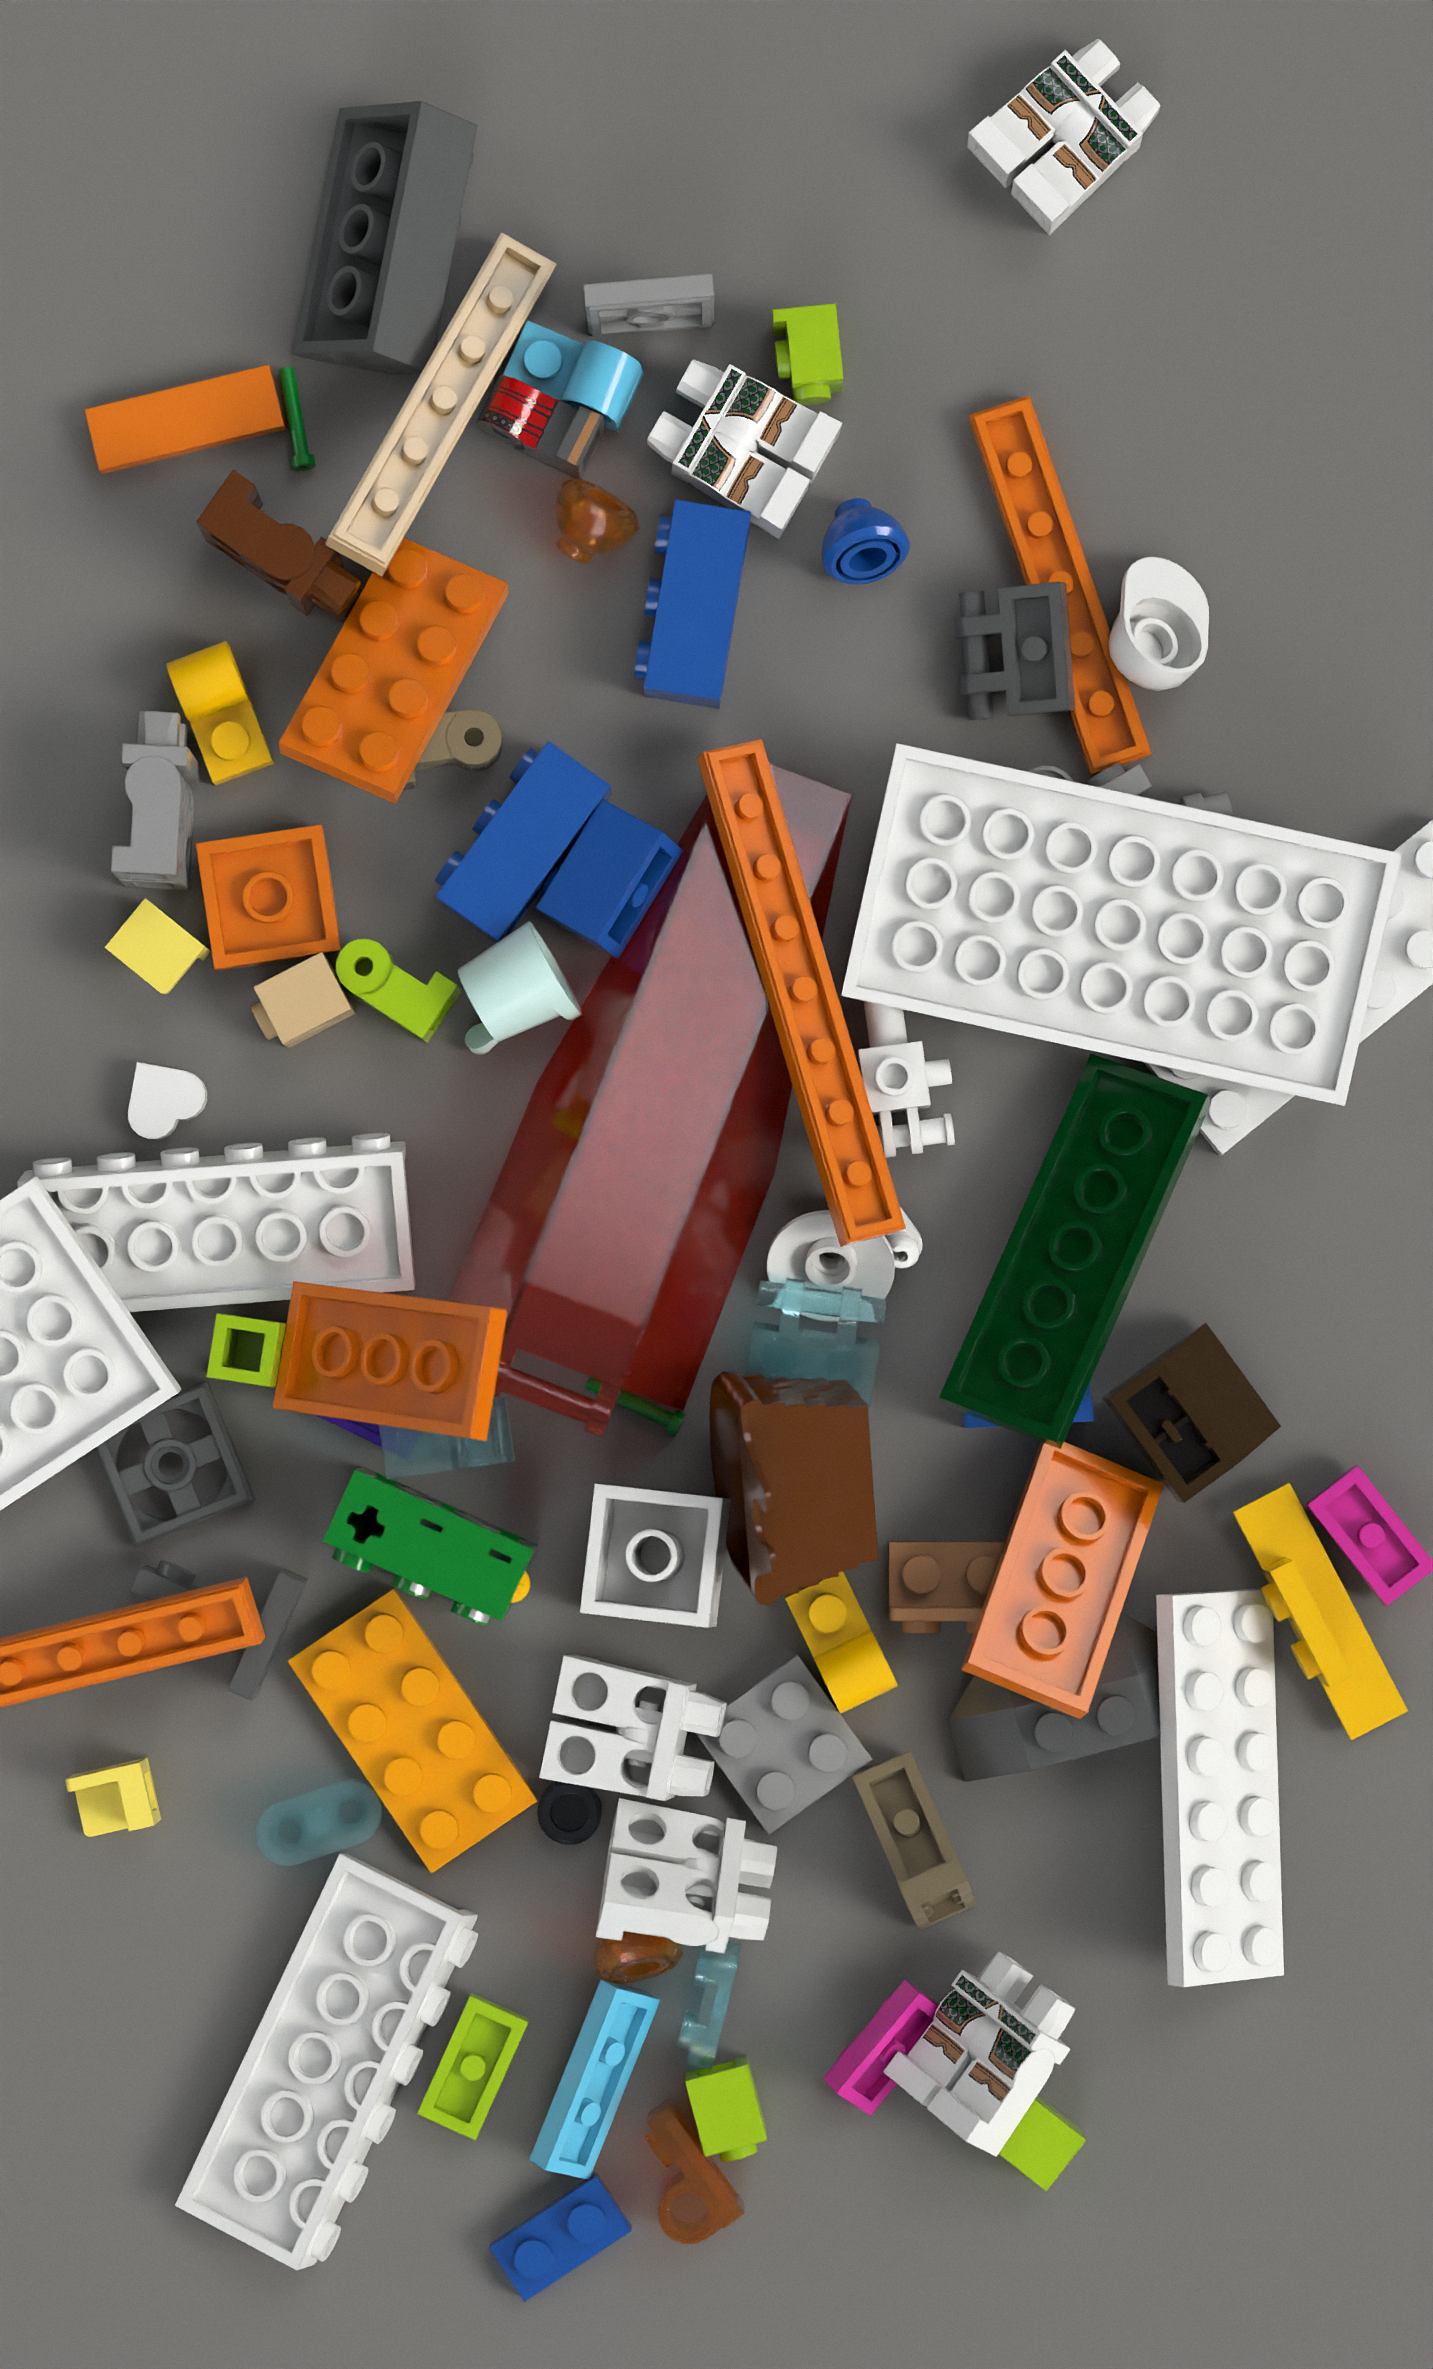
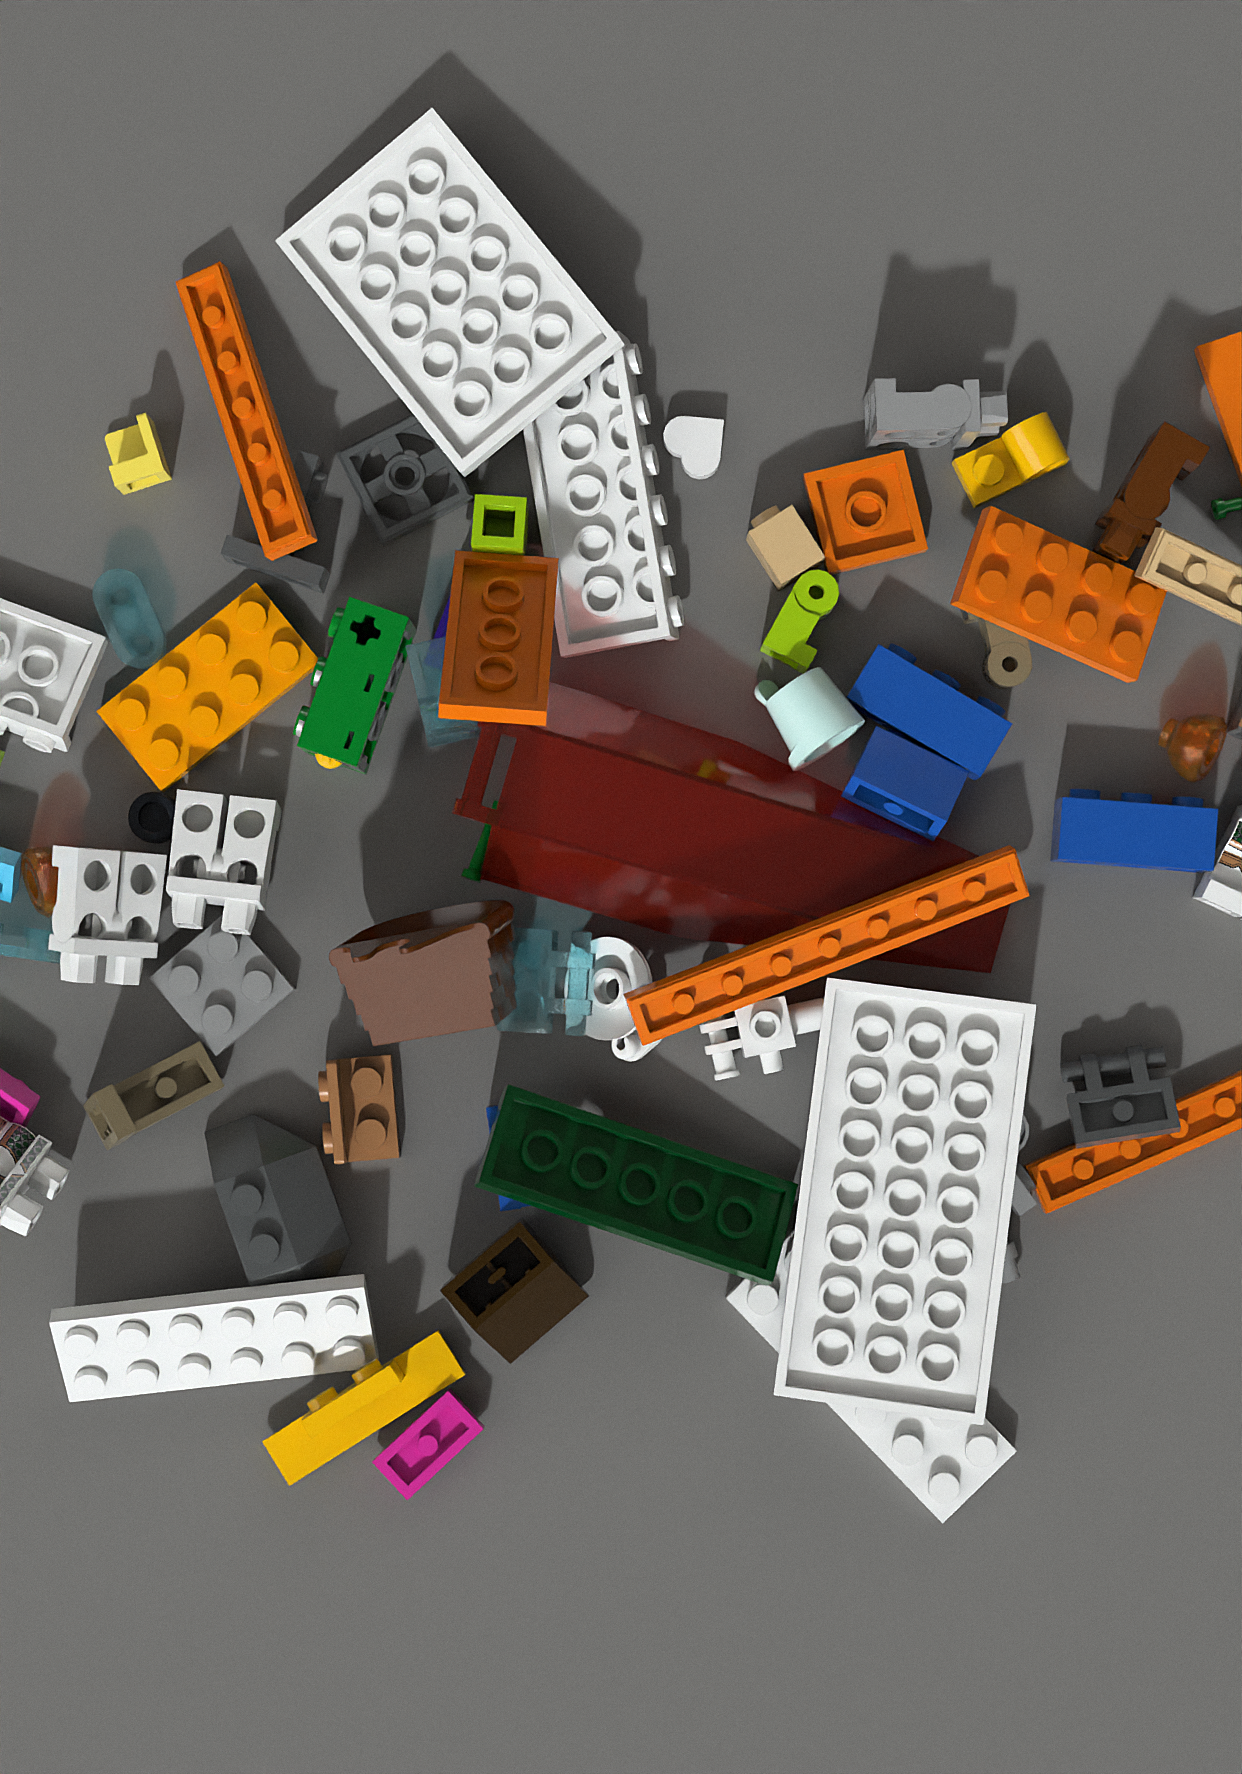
camera: 85 degrees right, 0 degrees up
light yellow panel [105,898,211,994] -> none
white brick [580,1484,731,1628] -> none
yellow plate [785,1571,898,1714] -> none
blue brick [822,498,910,584] -> none
orange plate [961,1442,1164,1719] -> none
white cap [1108,557,1209,691] -> none

